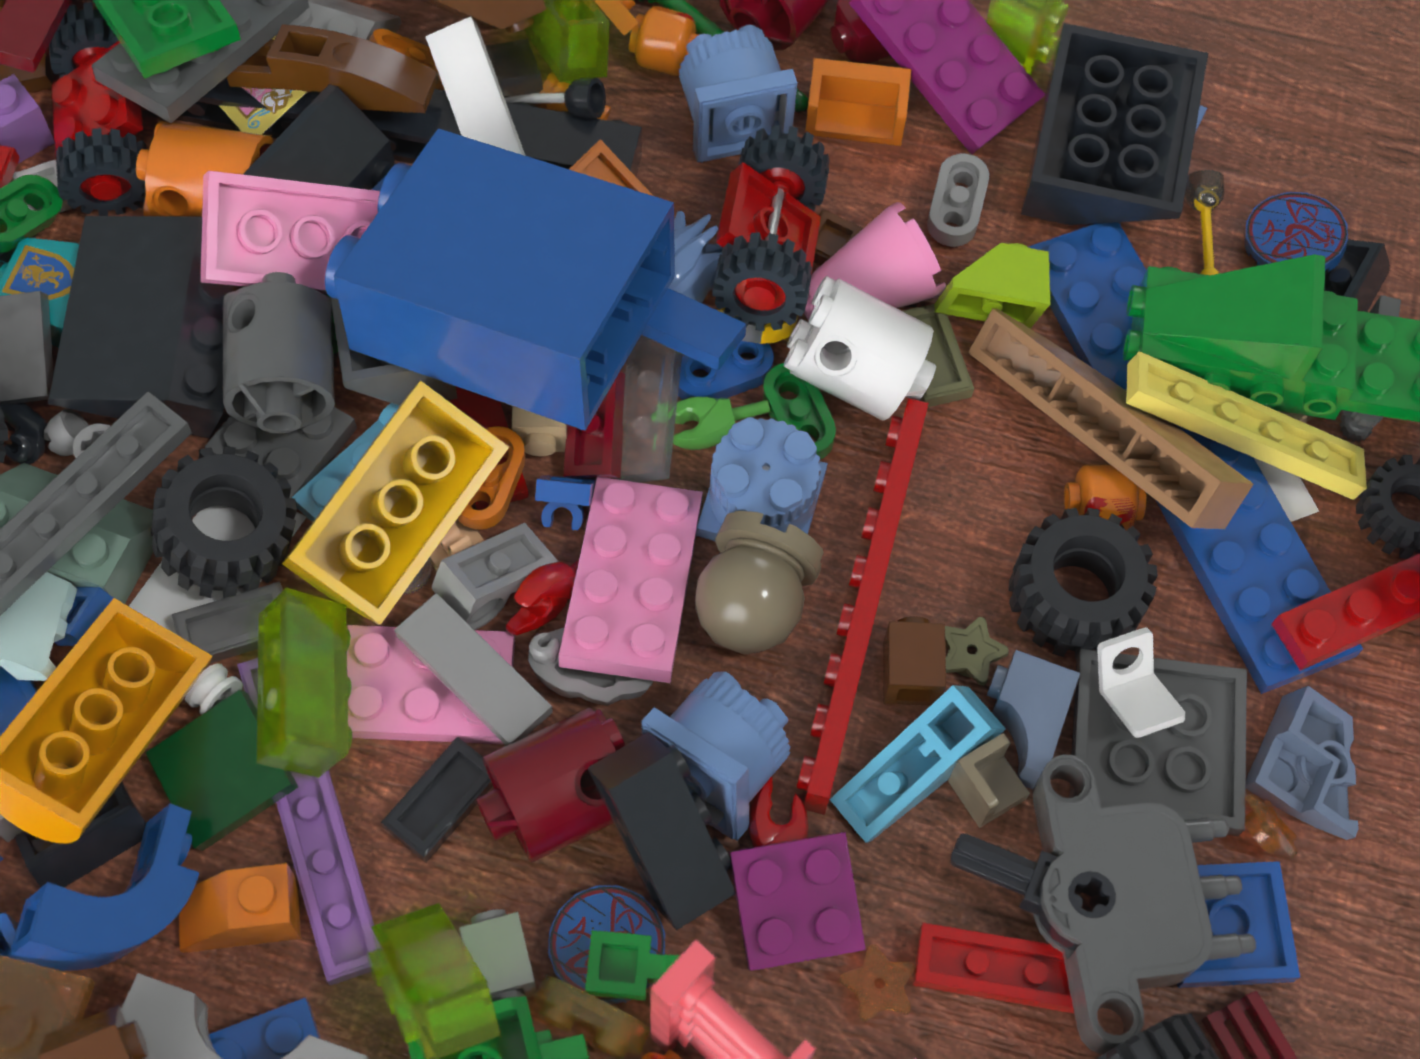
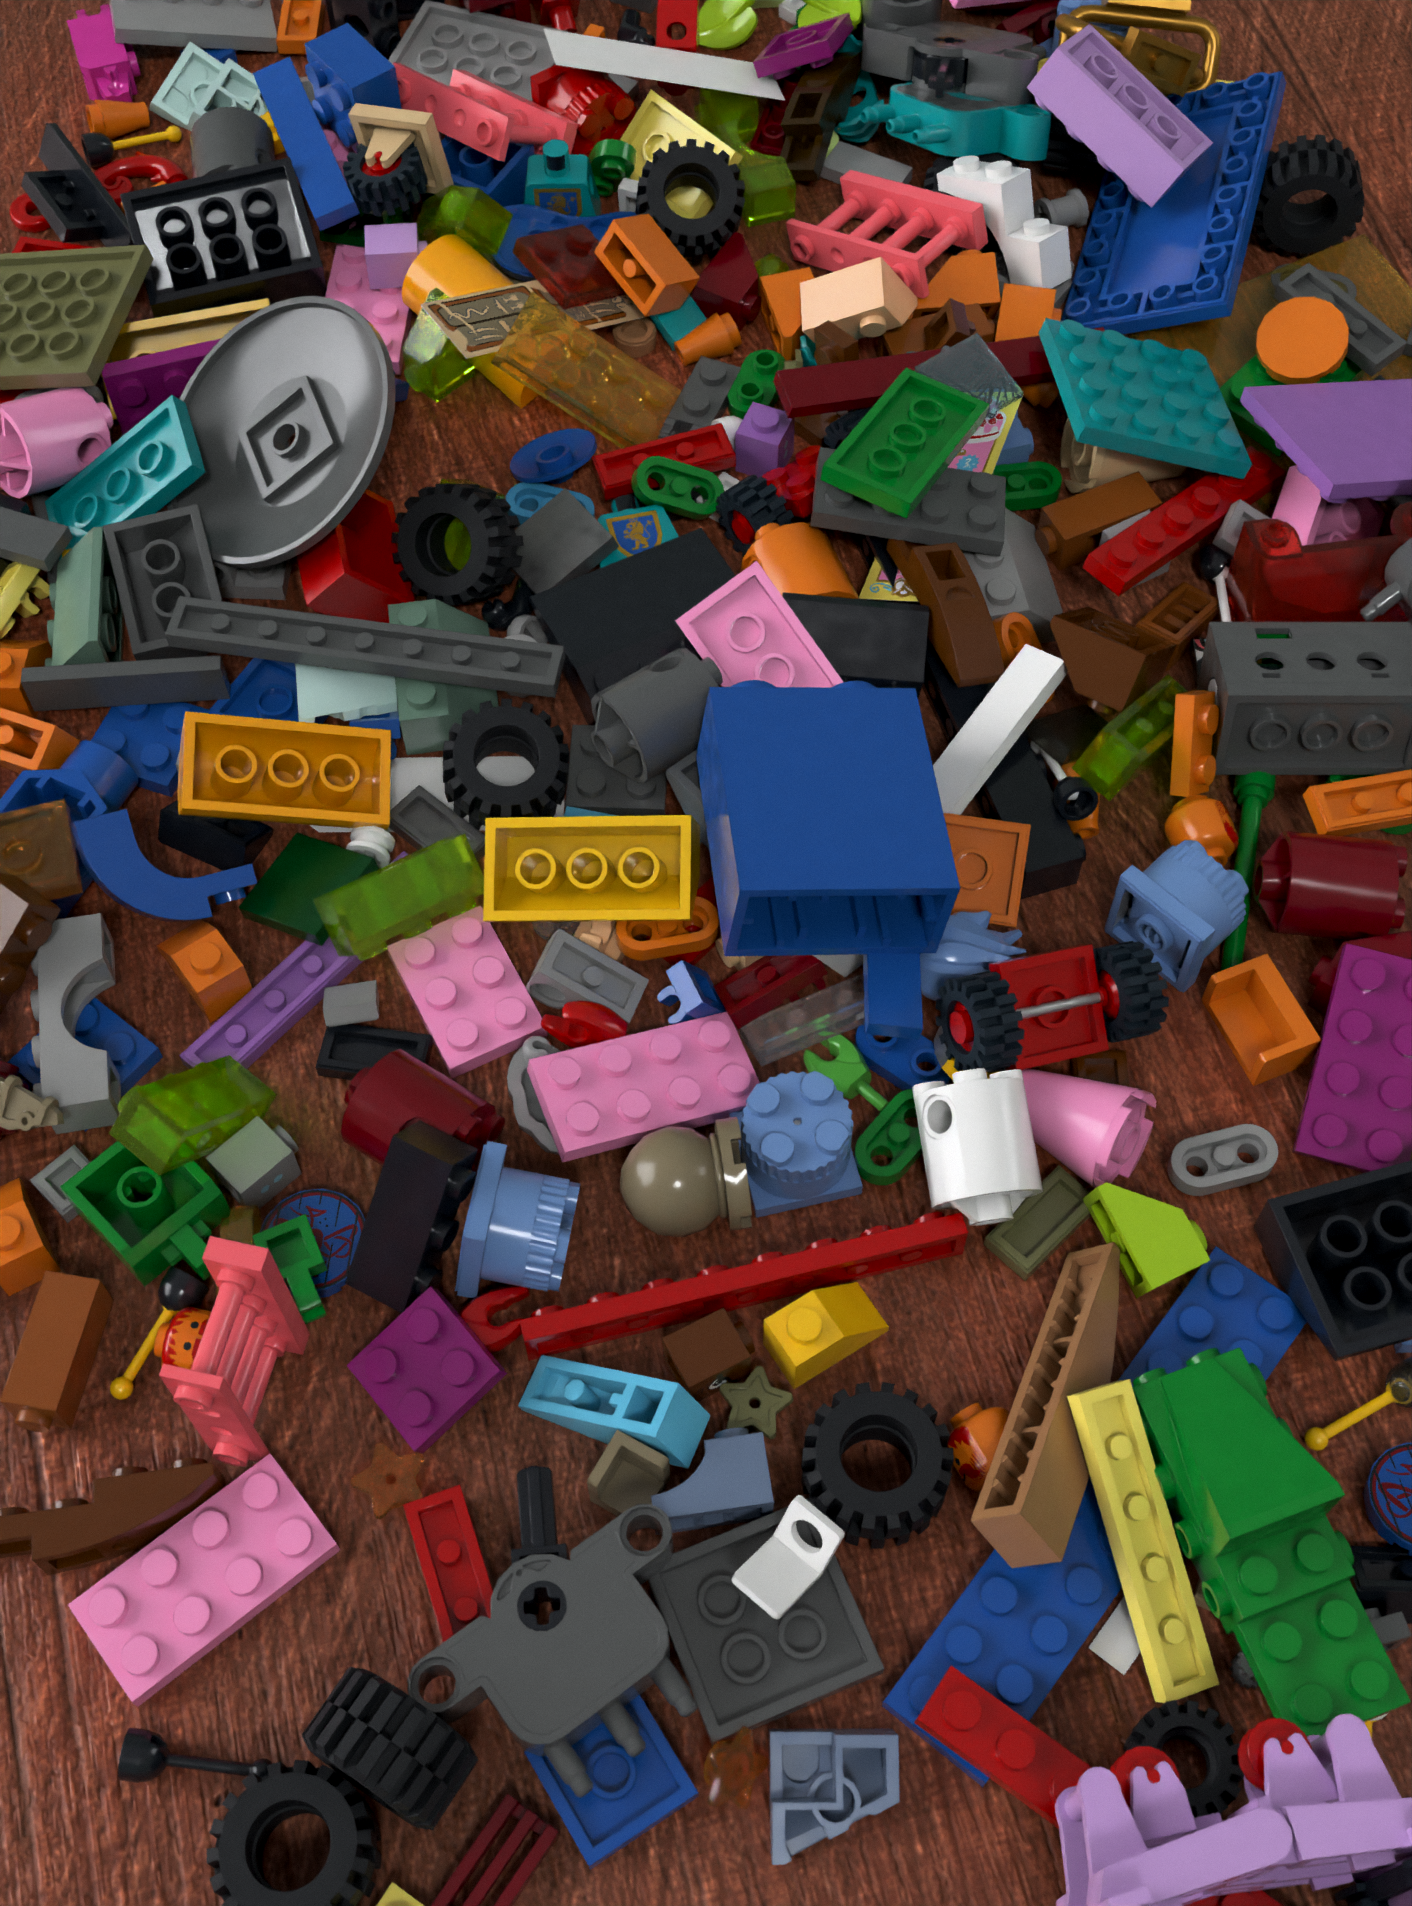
camera: 65 degrees right, 5 degrees down
light grey tile [394,593,553,746] -> none
none -> light grey tile [323,980,379,1027]
none -> yellow slope [763,1282,889,1389]

